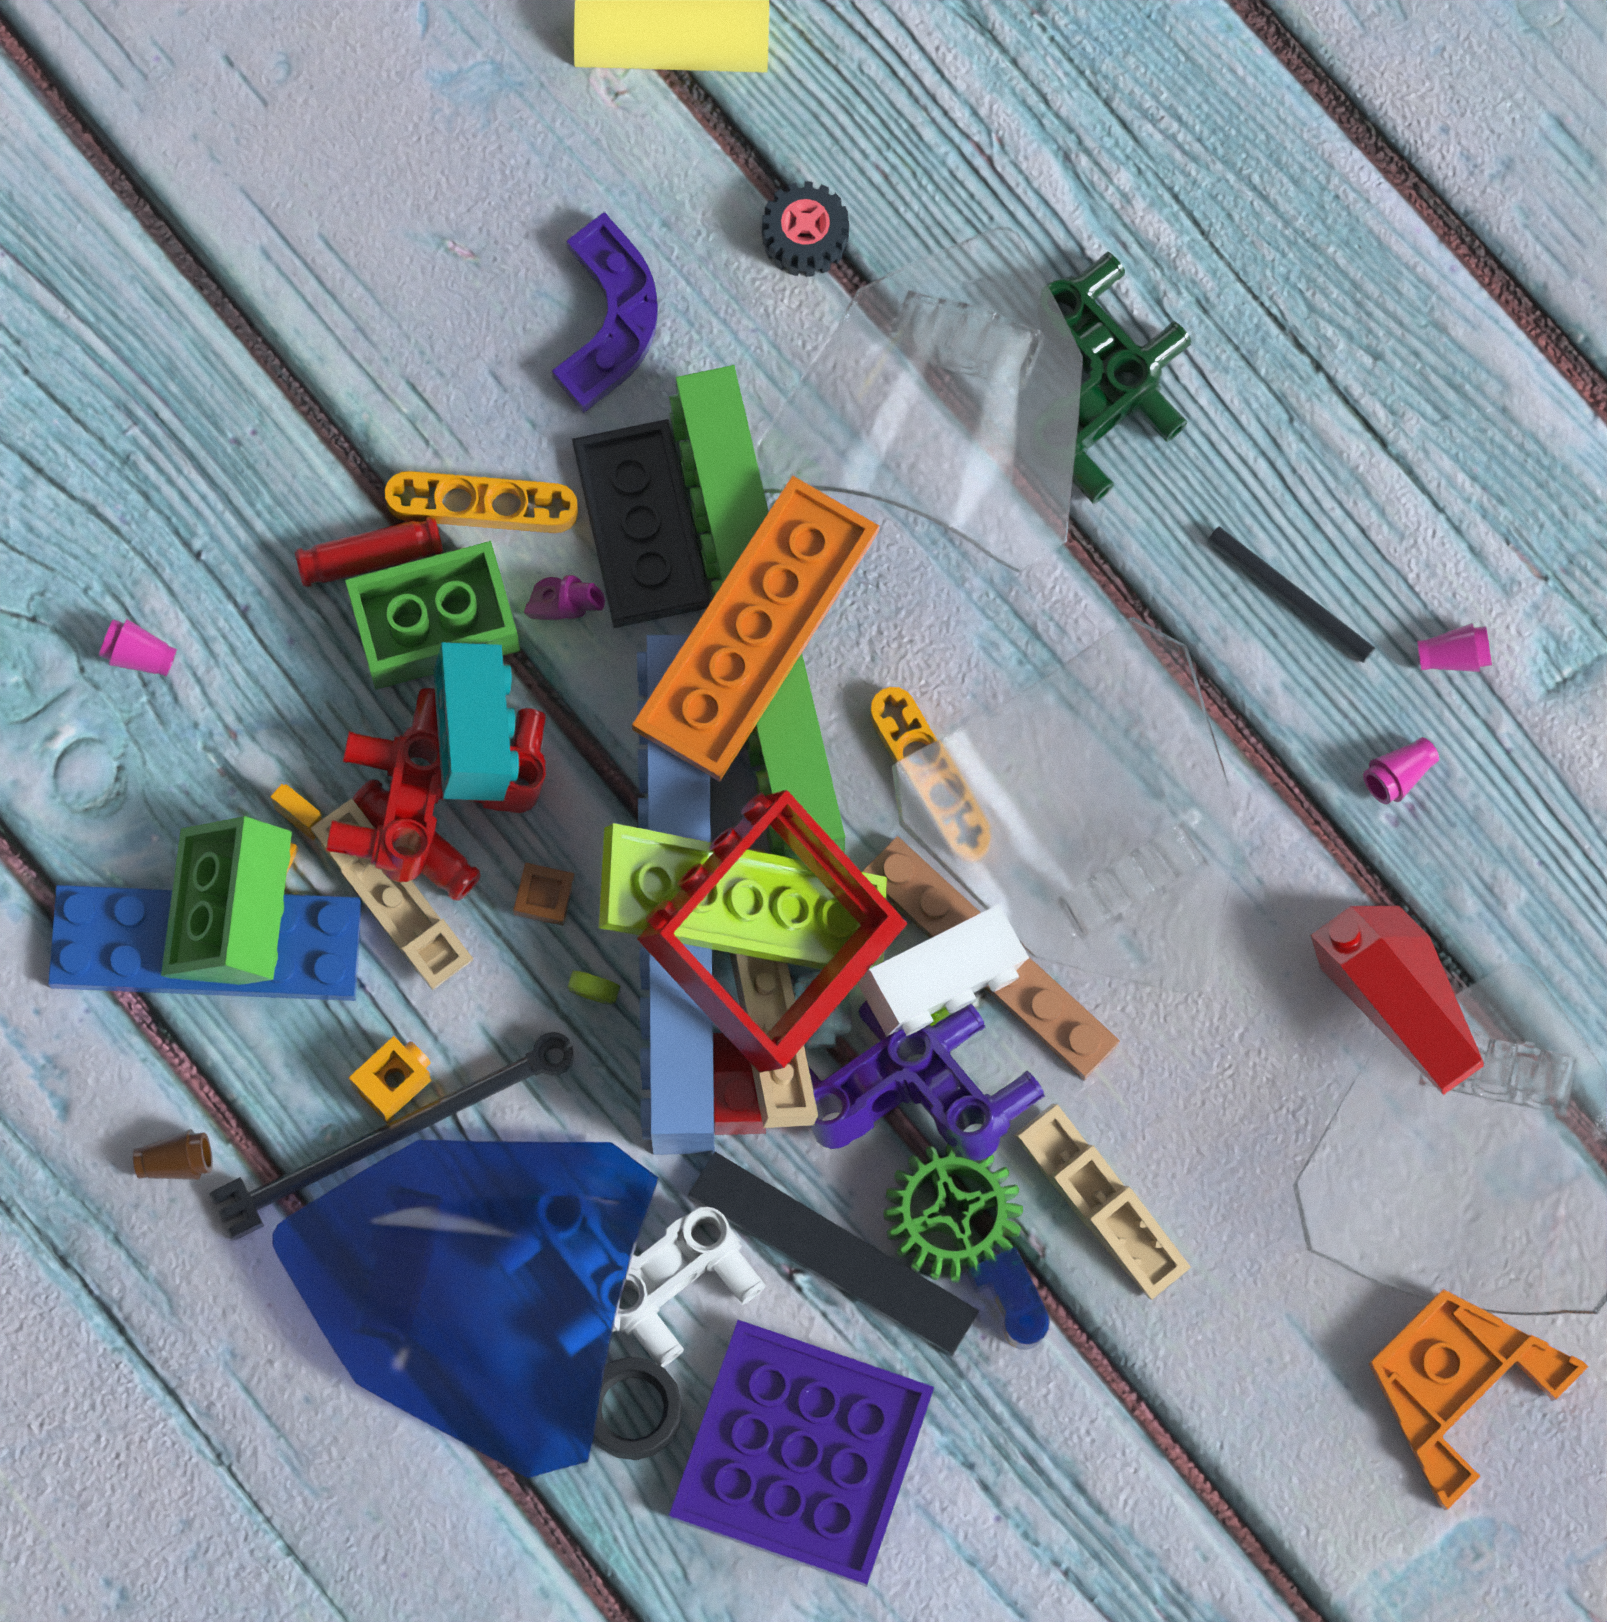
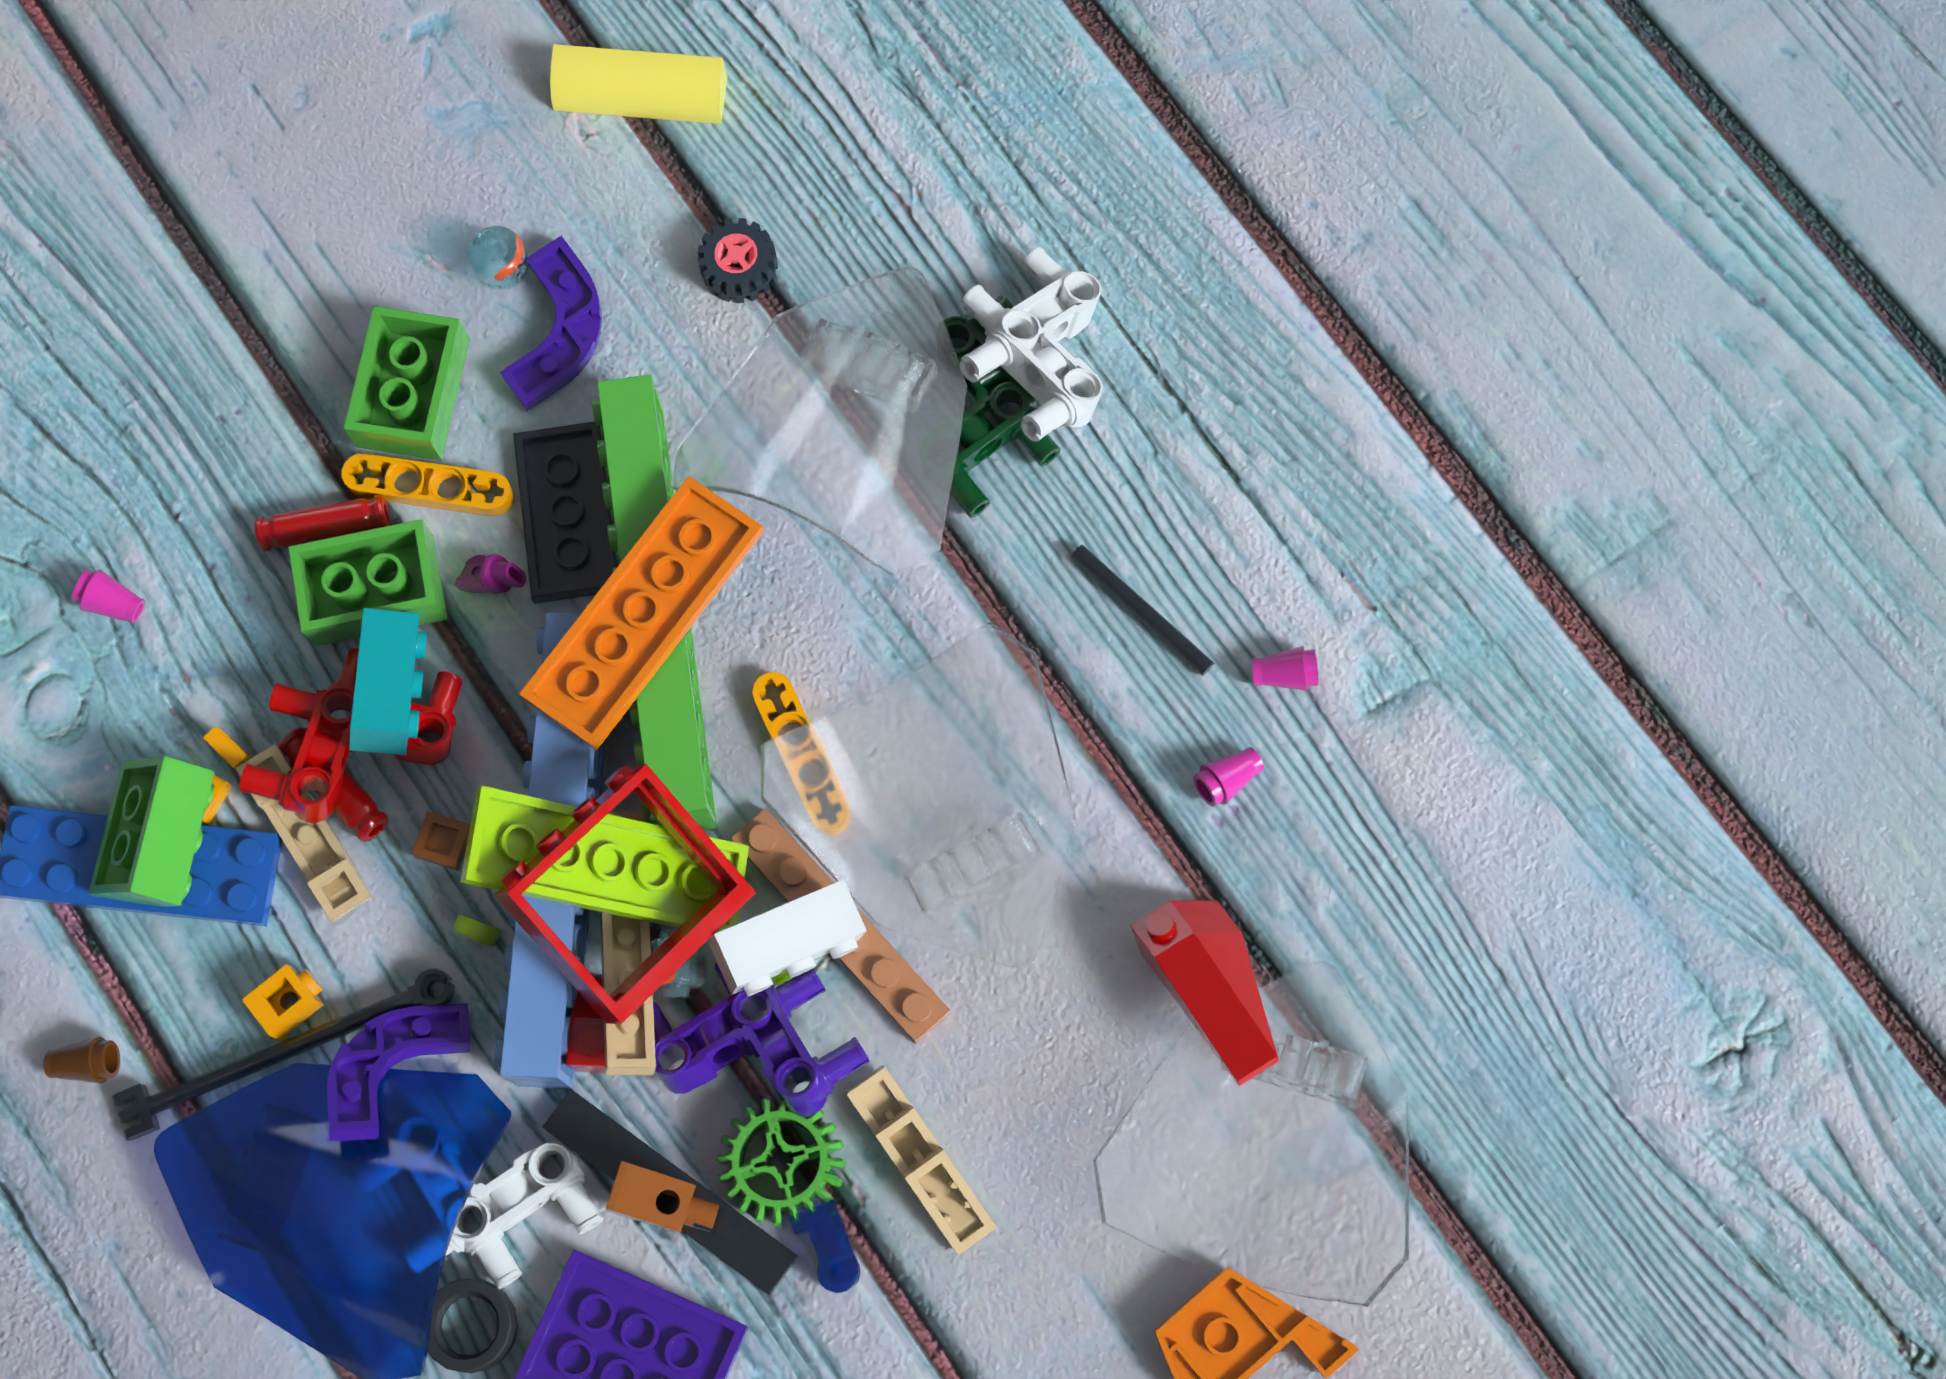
camera: 10 degrees right, 0 degrees up
none -> dark purple plate [327,1003,471,1142]
none -> bright green brick [344,306,470,461]
none -> clear light blue head [468,225,529,290]
none -> dark orange torso [606,1161,720,1234]
none -> white pin [960,247,1103,442]

